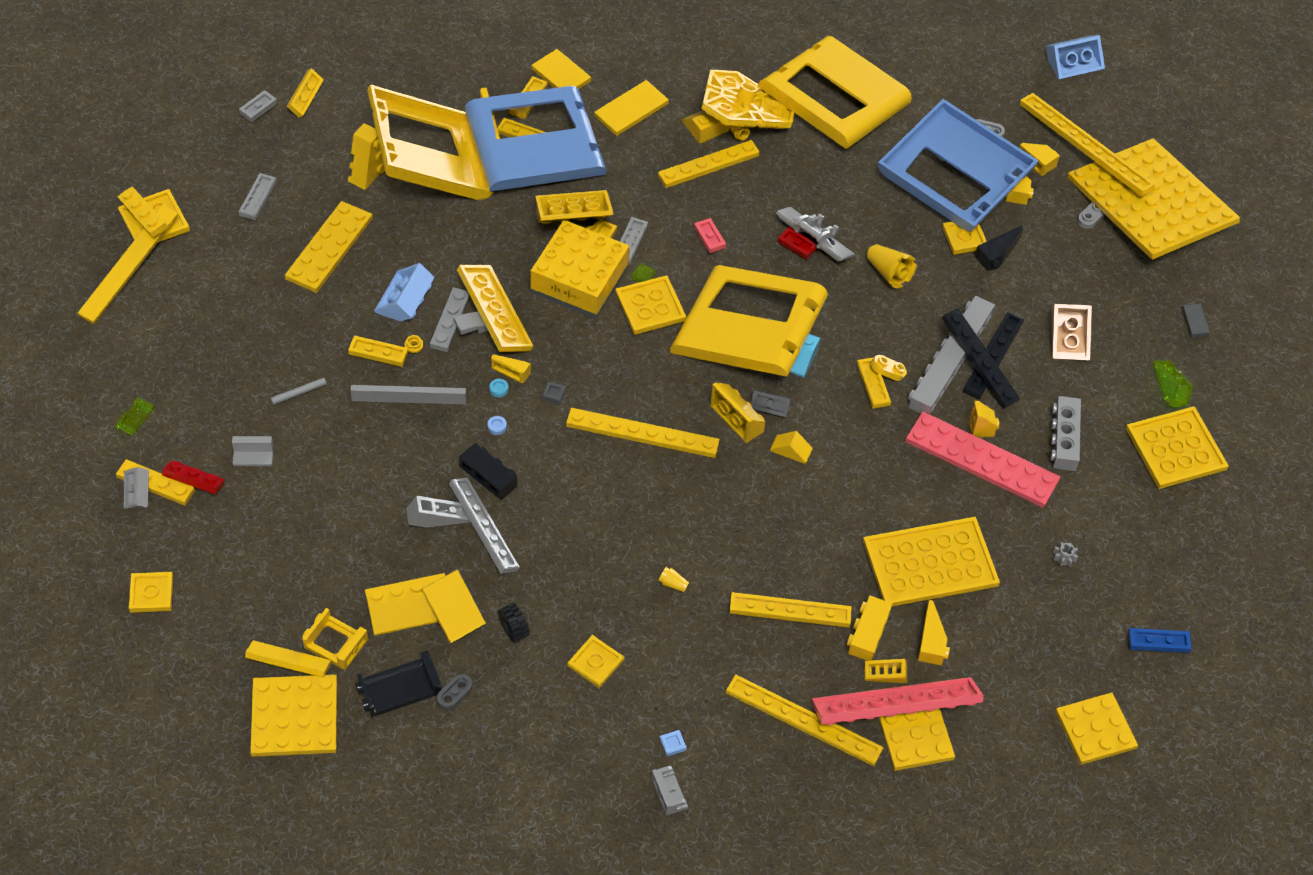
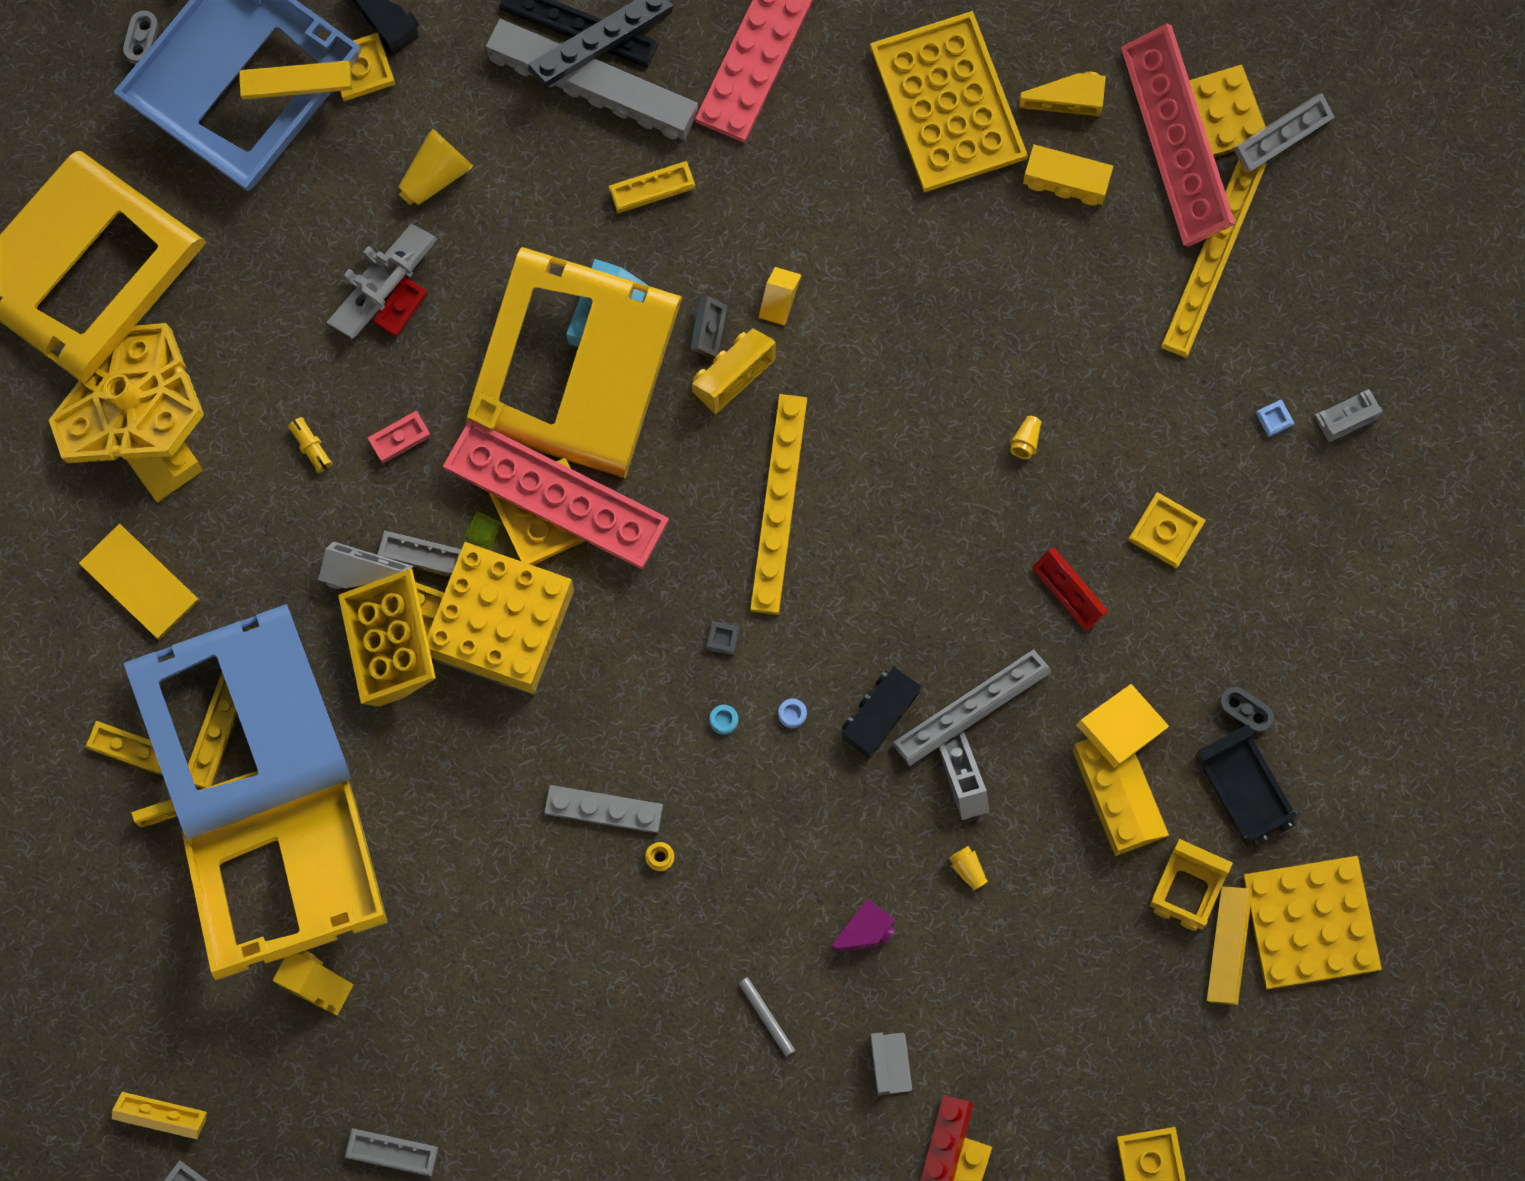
camera: 90 degrees left, 20 degrees up
yellow plate [284,201,373,293] -> none
yellow plate [348,336,408,367] -> none
light grey tile [350,385,466,404] -> none
light blue slope [374,263,434,321] -> none
light grey slope [454,312,488,335] -> none
yellow plate [457,265,533,352] -> none
yellow slope [491,354,531,383] -> none
black tyre [498,603,530,643] -> none
yellow tile [532,49,591,89] -> none
yellow plate [658,140,760,188] -> none
yellow plate [729,592,852,628] -> none
yellow slope [865,659,907,683] -> none
yellow plate [871,355,907,381] -> none
yellow slope [969,401,999,437] -> none
none -> yellow tile [239,61,352,100]
none -> yellow pin [288,417,332,473]
none -> light grey slope [318,542,414,589]
none -> coral plate [443,419,669,570]
none -> yellow plate [467,392,506,430]
none -> magenta slope [832,899,896,952]
none -> yellow cone [949,846,988,891]
none -> red plate [1032,547,1109,631]
none -> light grey plate [1233,93,1335,172]

